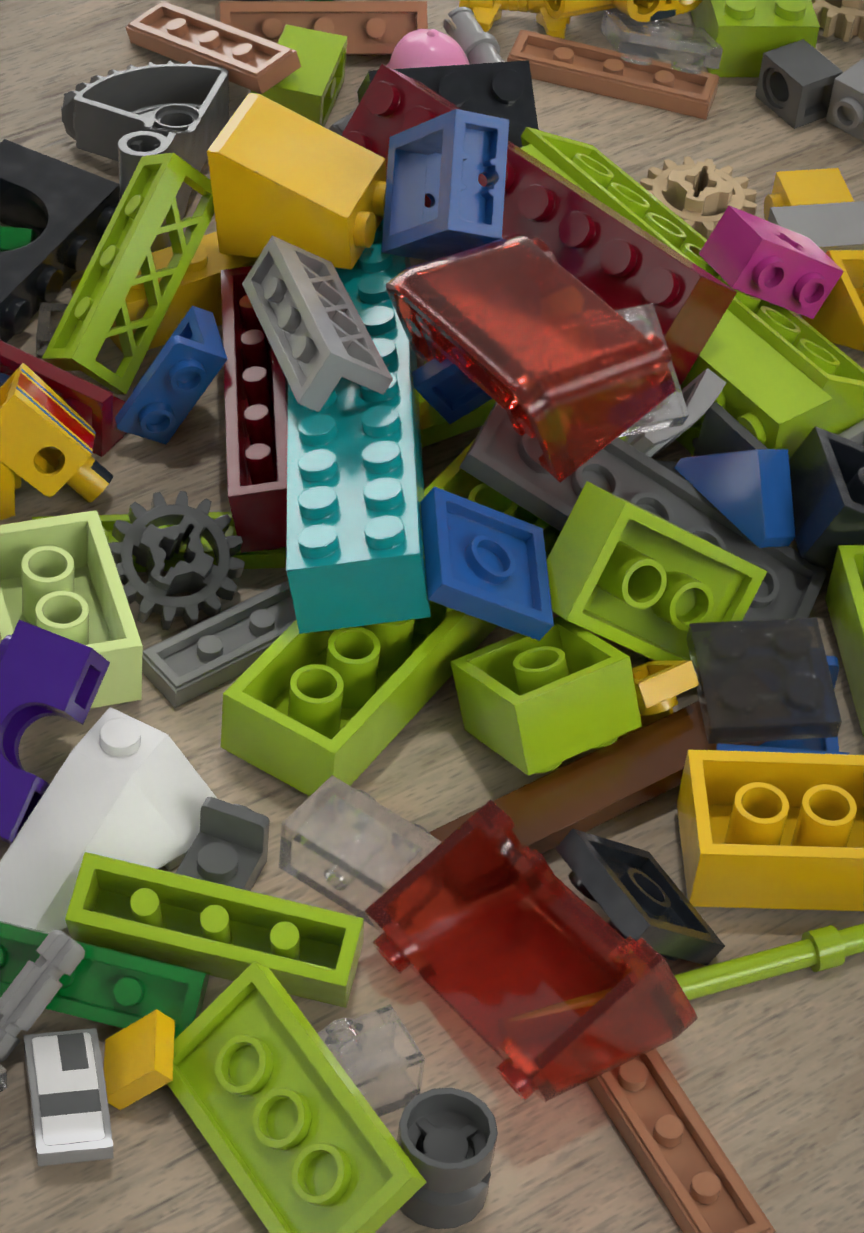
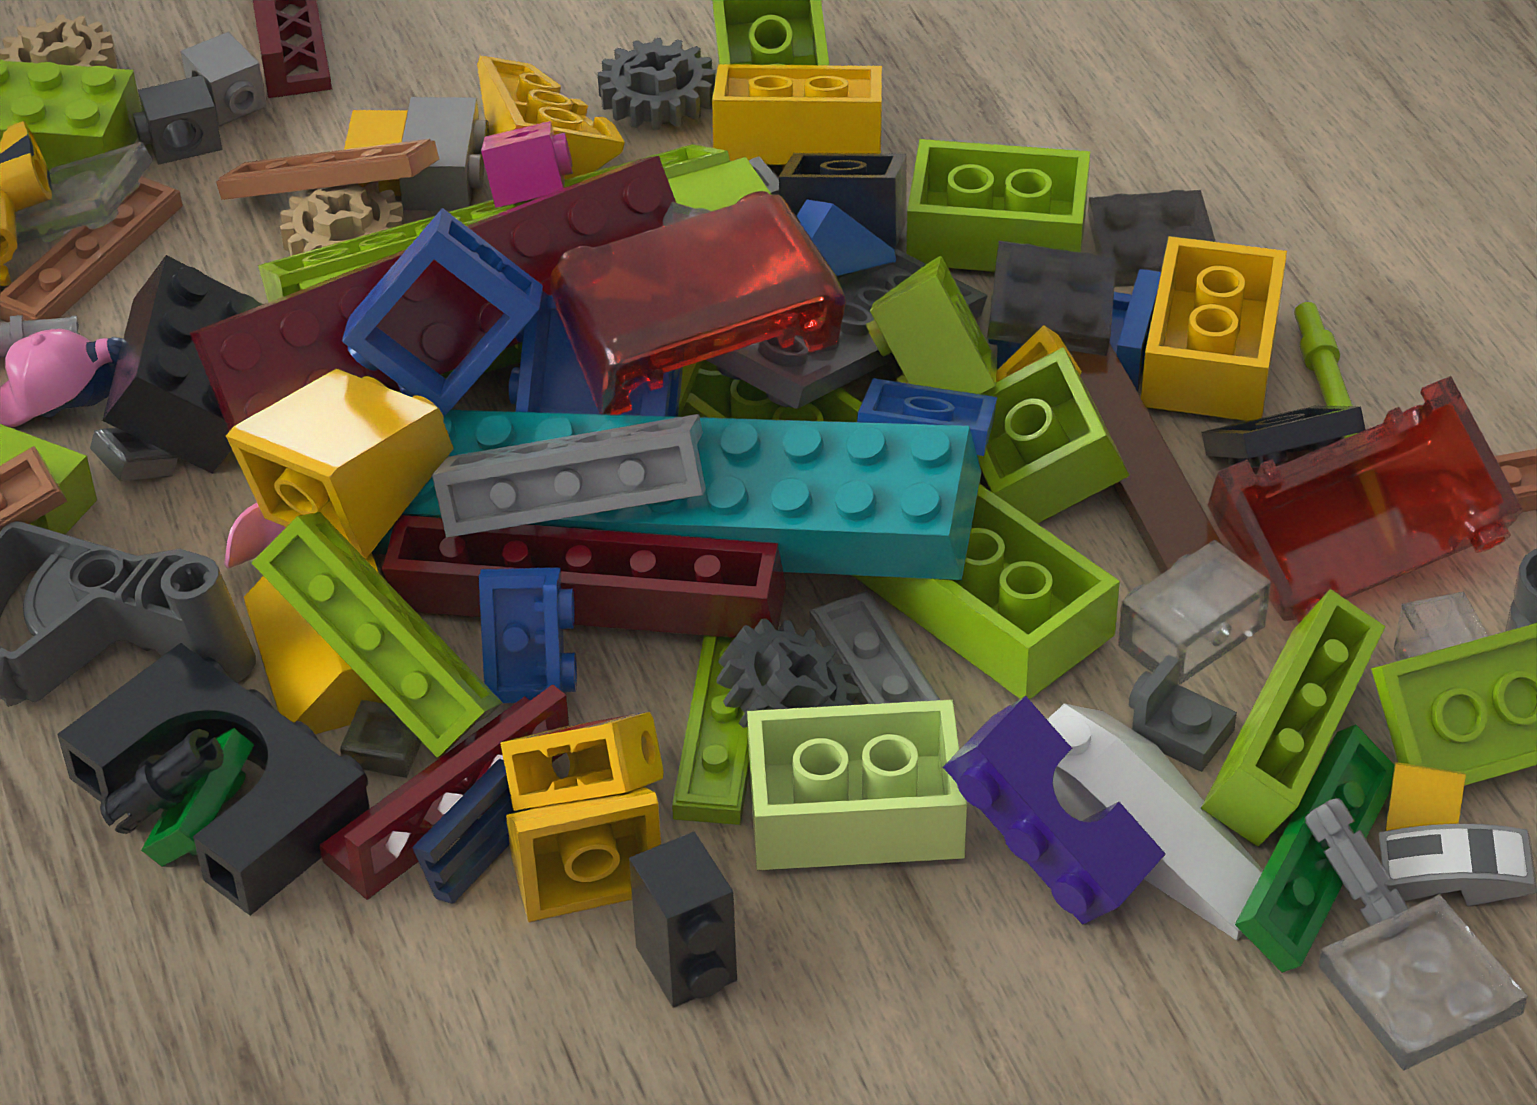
camera: 70 degrees left, 0 degrees up
none -> nougat tile [216,139,439,200]

